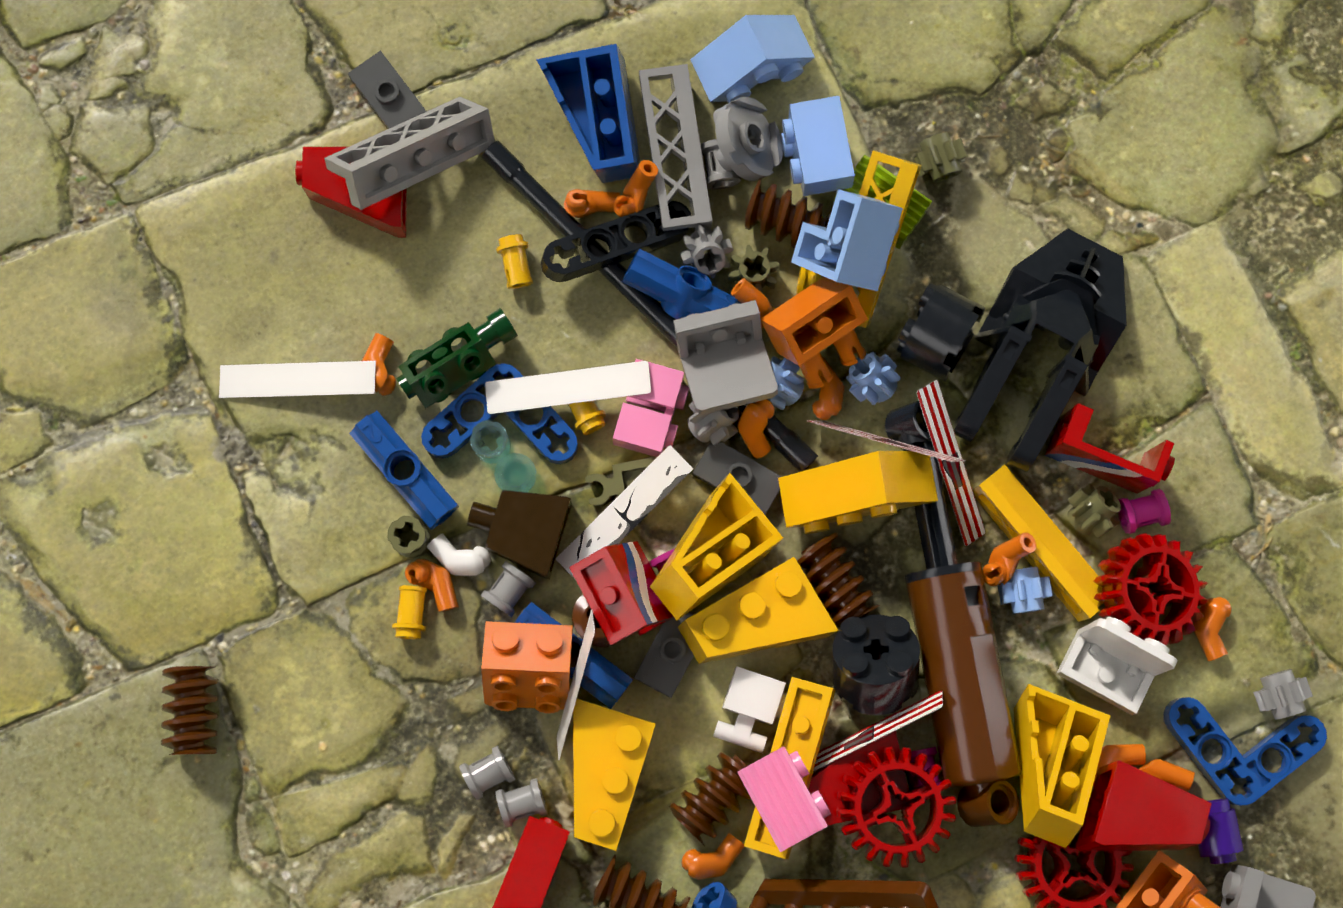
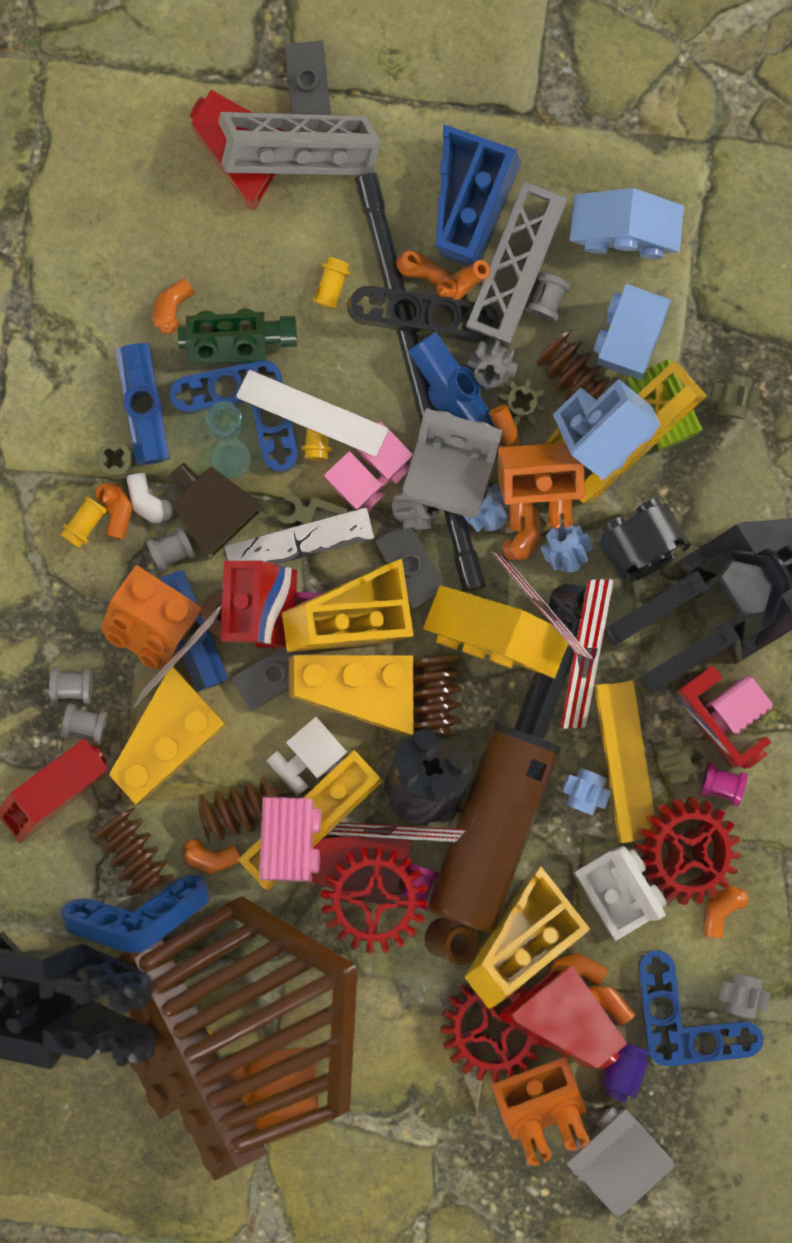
camera: 40 degrees right, 5 degrees up
white sticker [219,361,376,398] -> none
light grey plate [713,97,783,181] -> none
orange arm [738,399,775,459] -> none
orange arm [982,533,1036,586] -> none
none -> bright pink brick [704,675,772,736]

